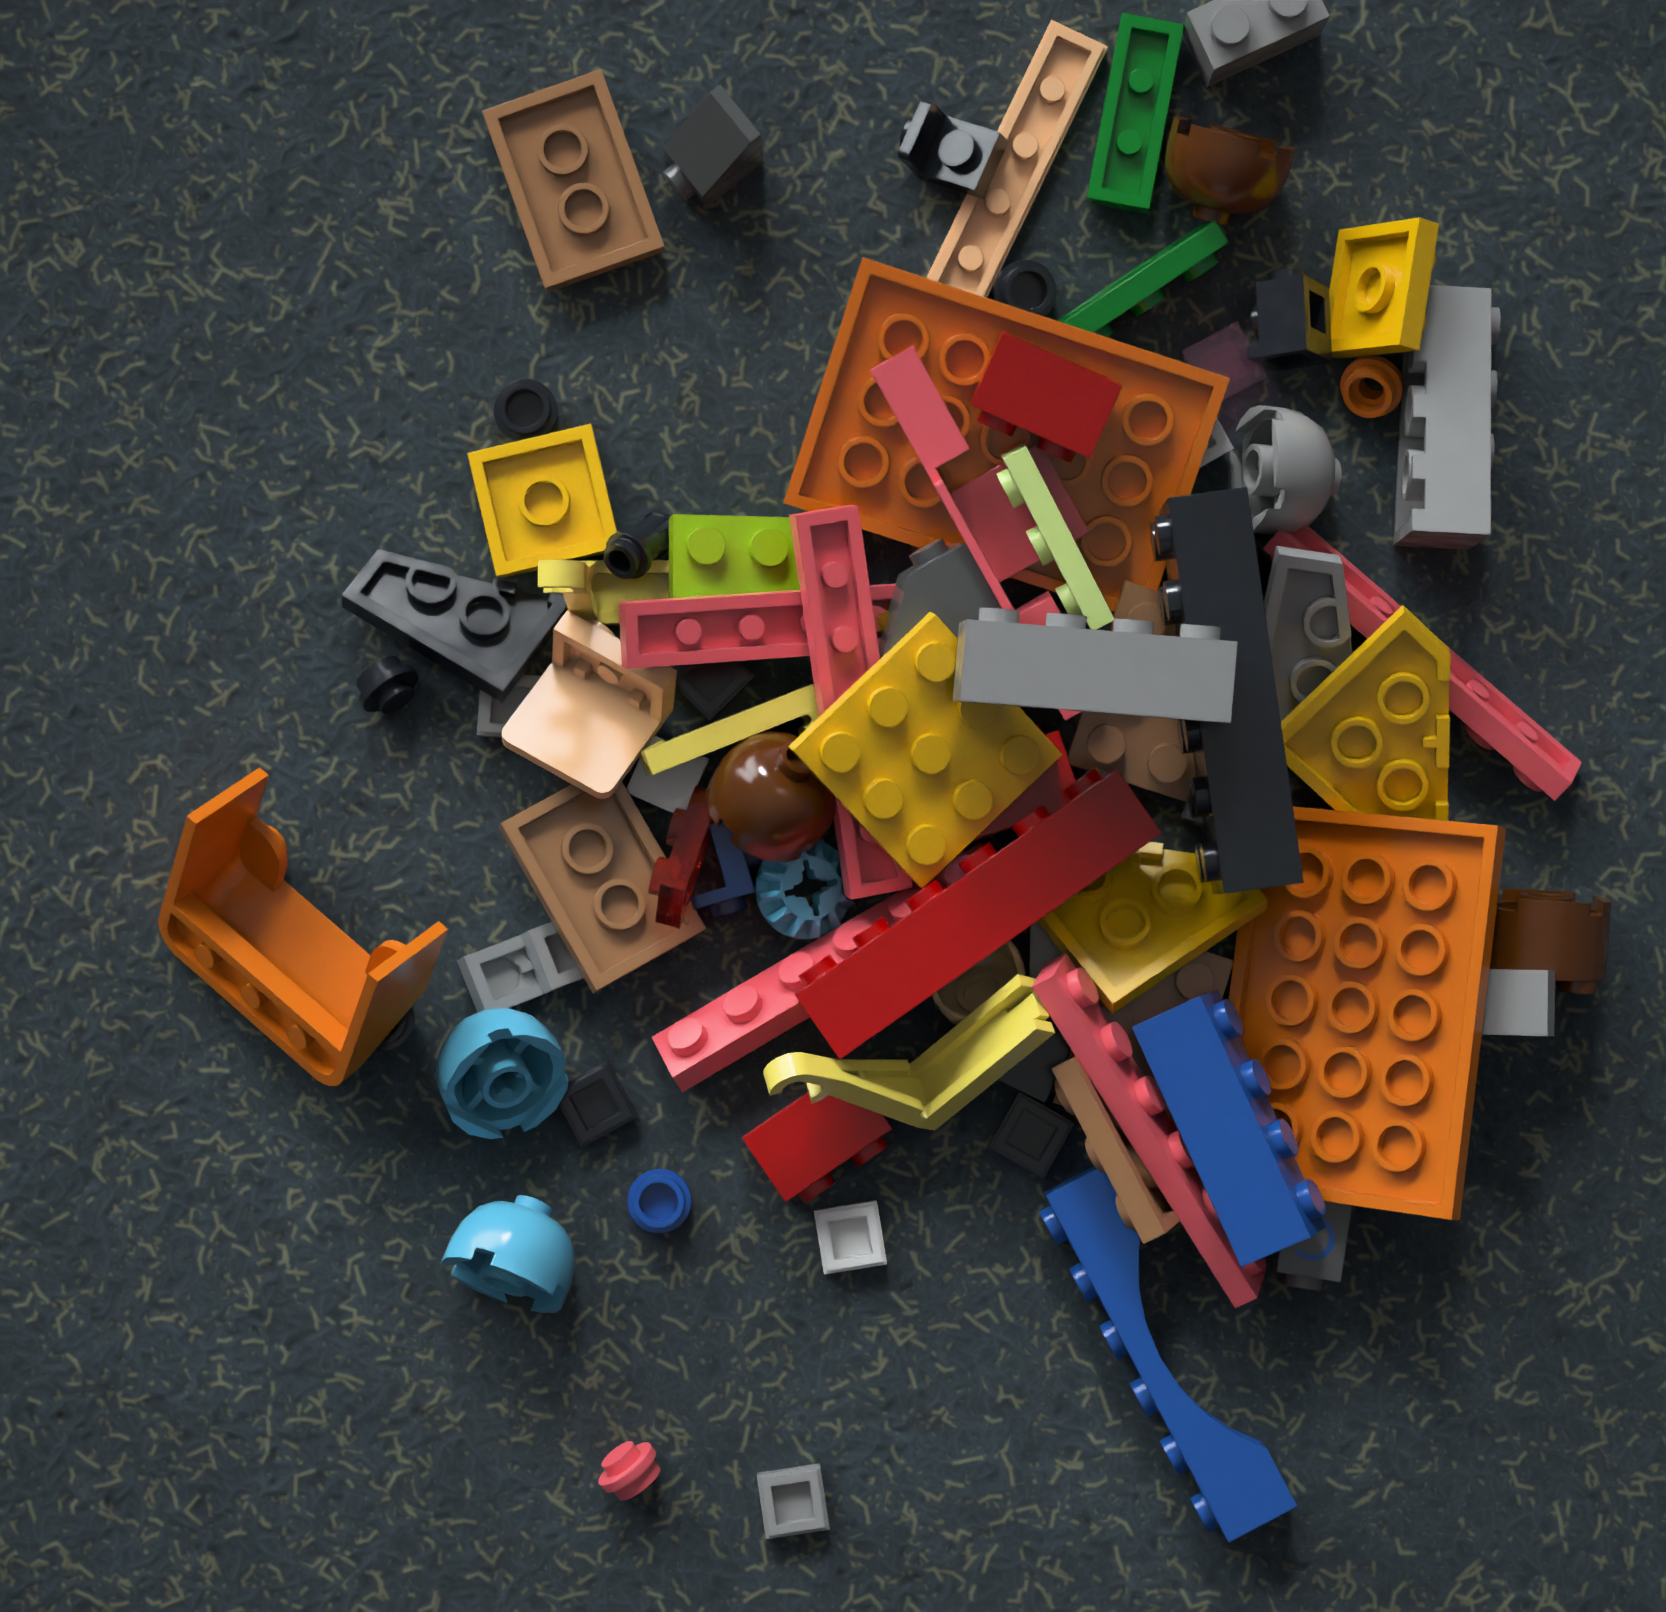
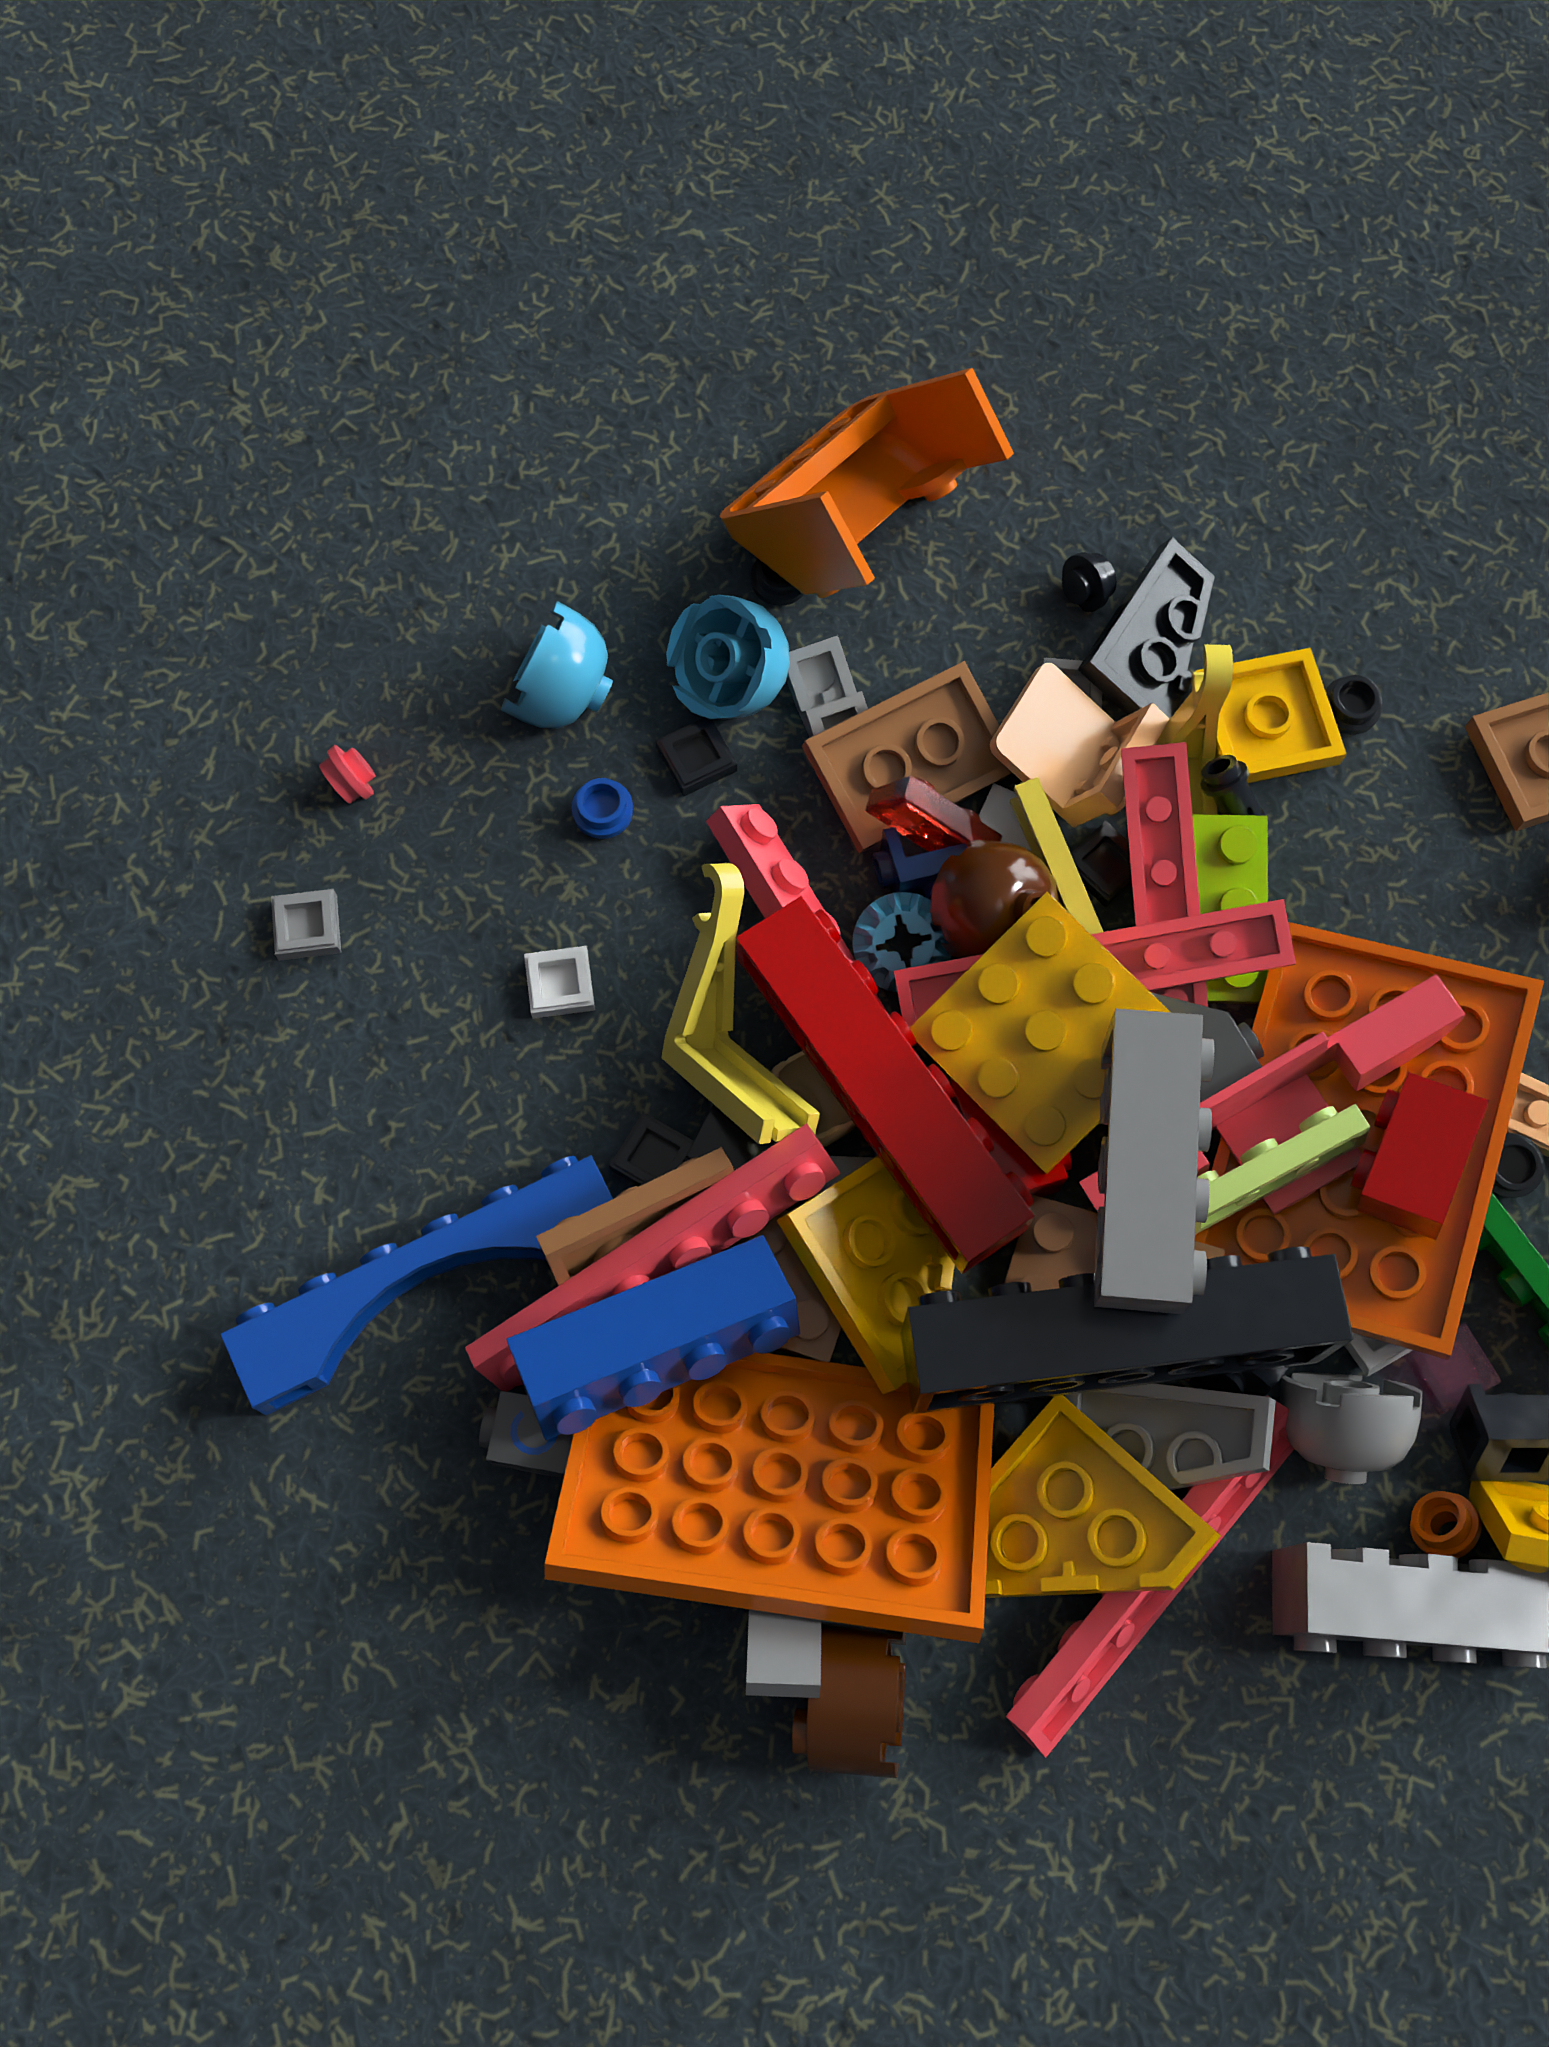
camera: 85 degrees right, 15 degrees down
red brick [742,1092,892,1204] -> none

